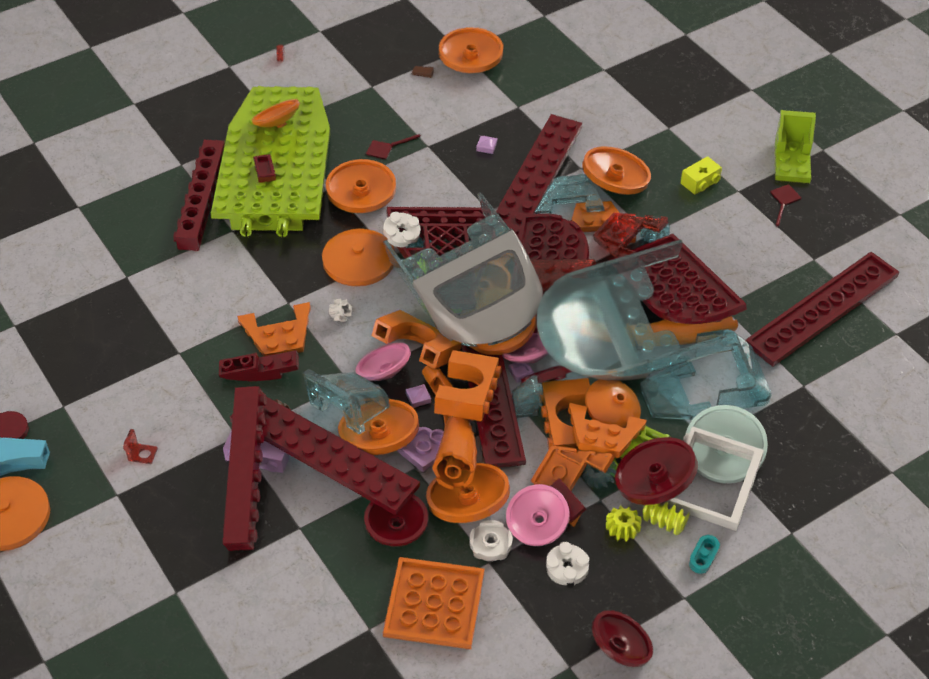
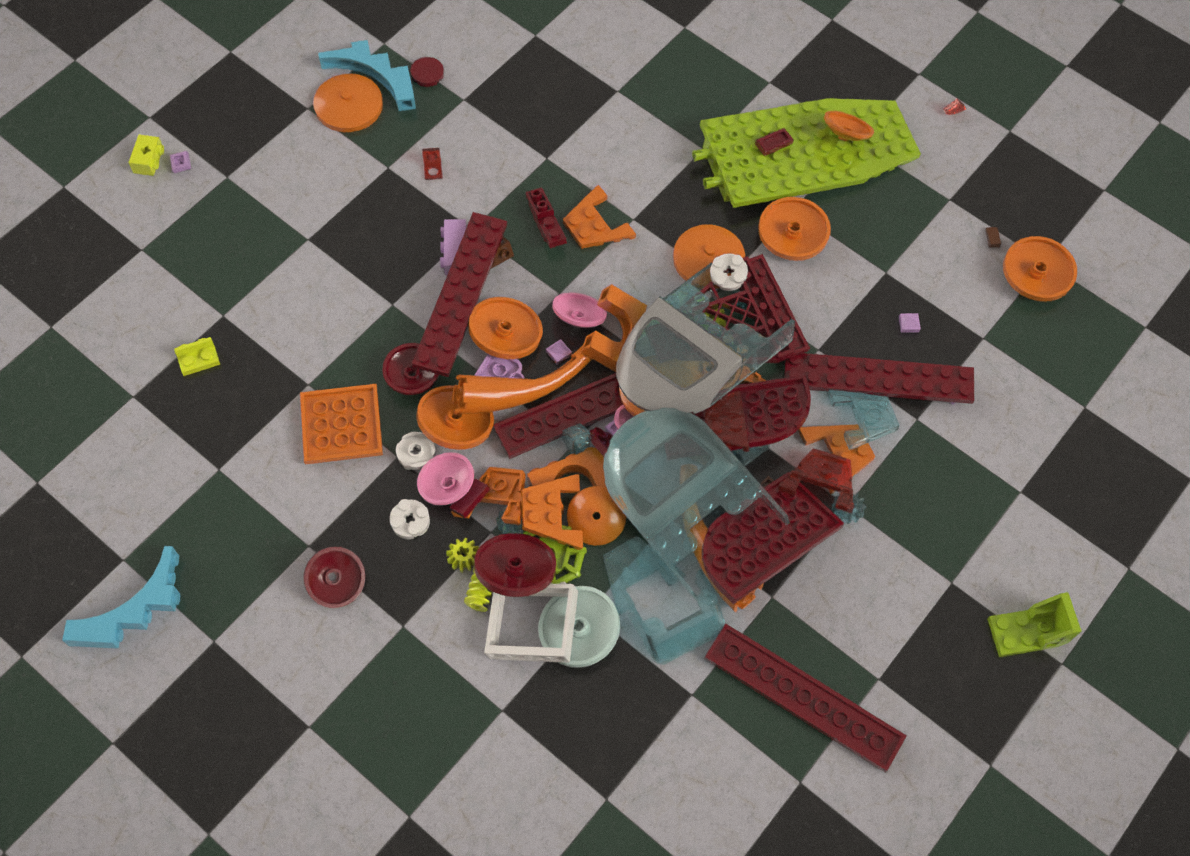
camera: 70 degrees right, 15 degrees up
dark red brick [174,139,225,251] -> none
dark red brick [223,386,267,551] -> none
clear light blue windscreen [303,369,390,435] -> none
white gear [329,299,352,322] -> none
dark red piece [366,134,421,159] -> none
orange arch [434,350,501,422] -> none
orange dish [582,146,651,194] -> none
neon yellow brick [680,156,722,195] -> none
teal plate [689,535,720,574] -> none
dark red piece [770,184,801,227] -> none

